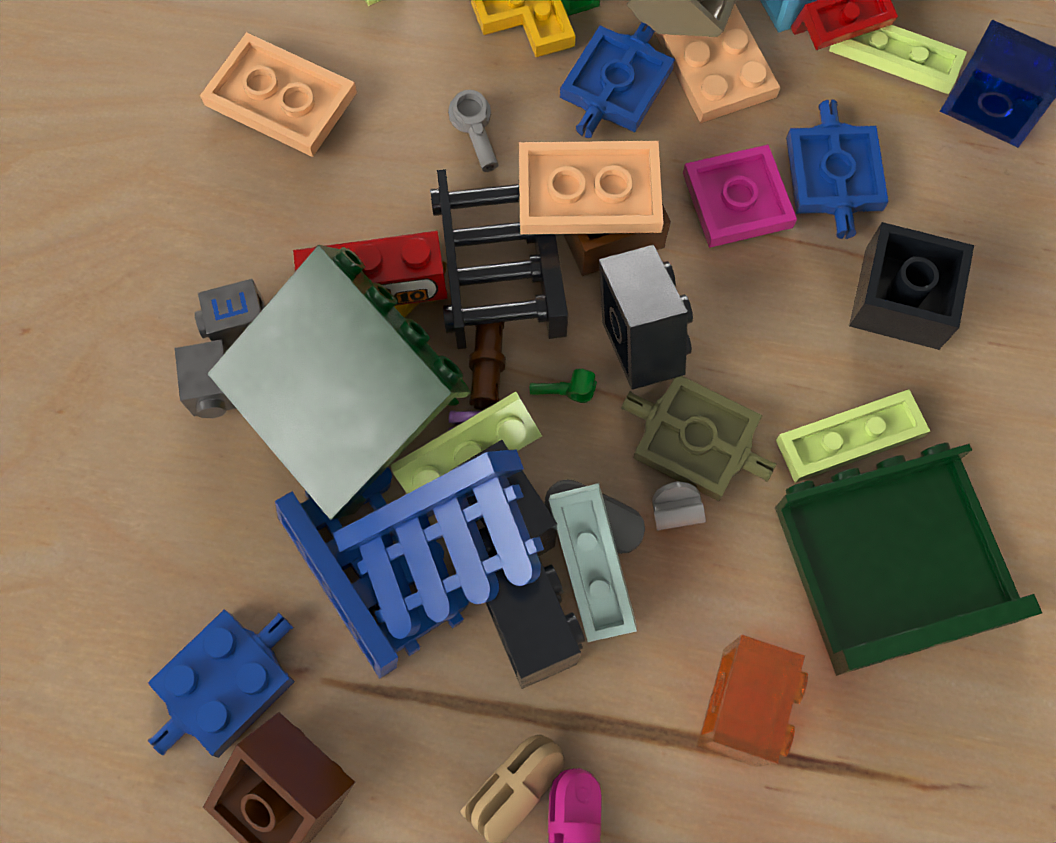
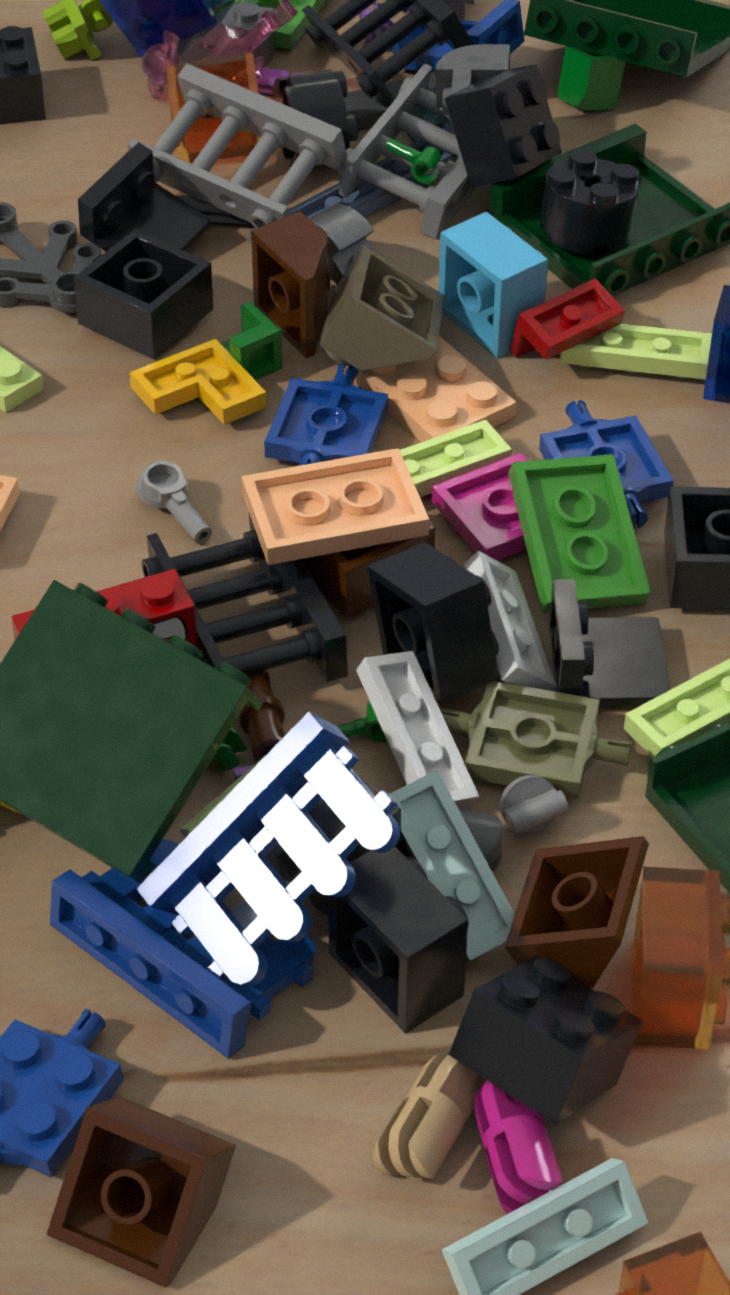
camera: 15 degrees left, 25 degrees down
none -> white plate [356,651,480,809]
none -> yellowish green plate [400,419,512,497]
none -> black brick [448,955,643,1125]
none -> white plate [464,551,557,691]
none -> reddish brown slope [505,836,649,988]
none -> bright green plate [508,454,651,613]
none -> black bracket [549,579,670,706]

